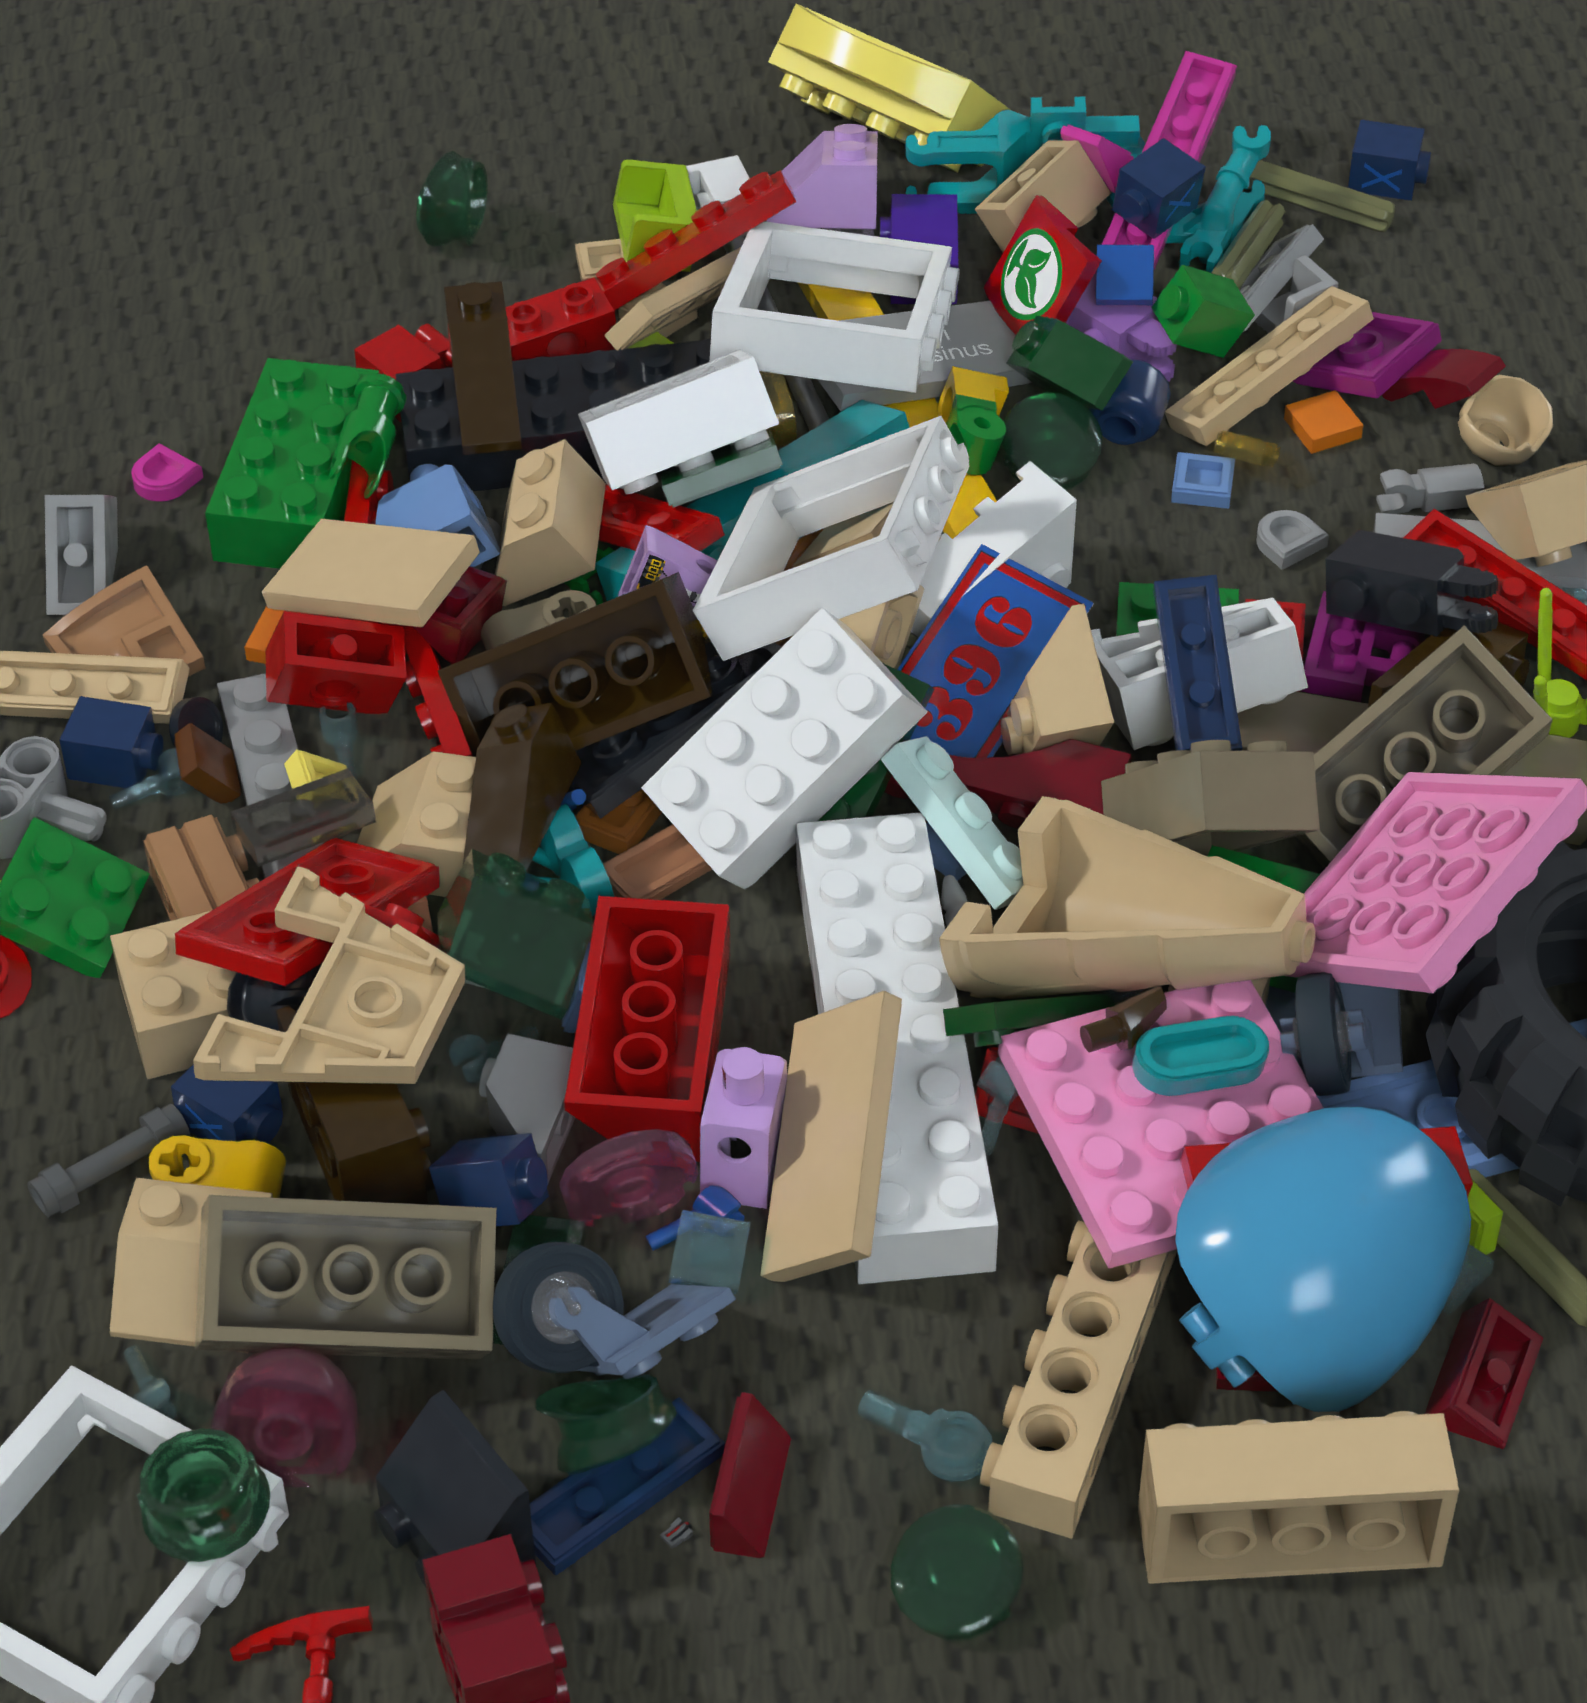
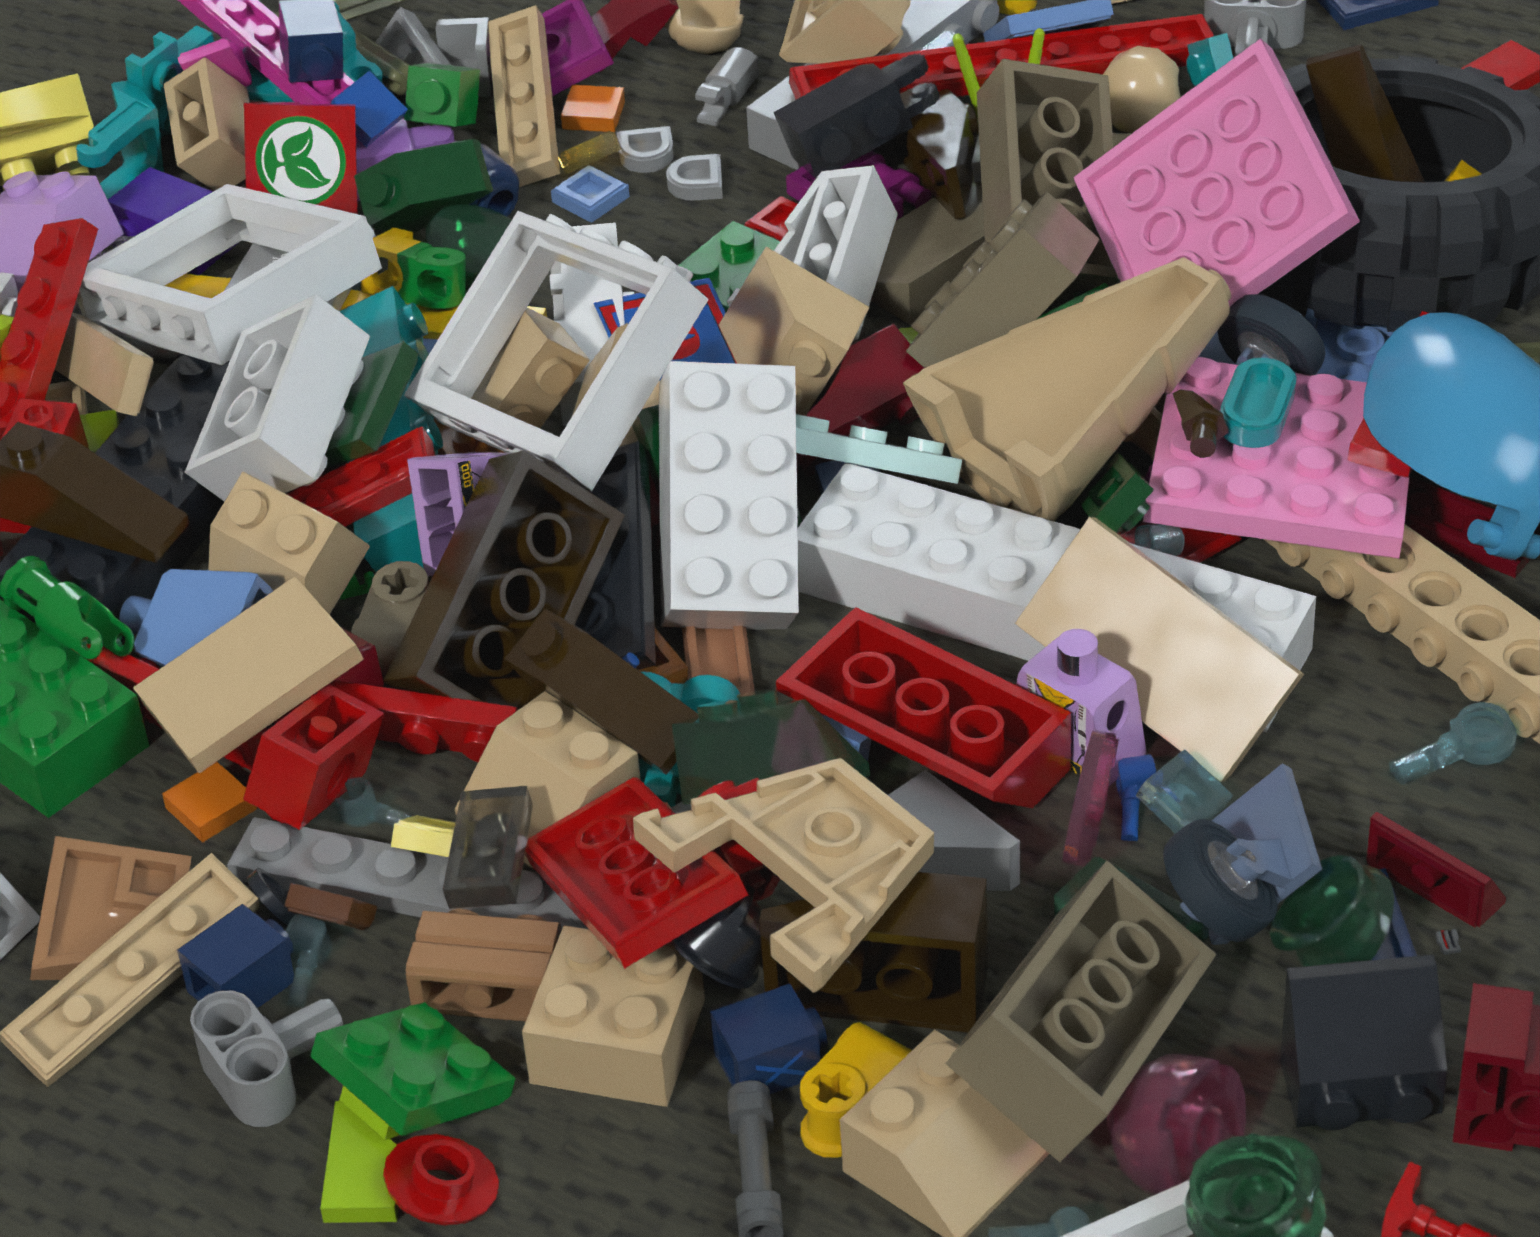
camera: 55 degrees left, 5 degrees down
dark blue brick [429,1133,549,1226] -> none
dark blue tile [1153,575,1242,751] -> none
none -> light grey tile [616,126,674,173]

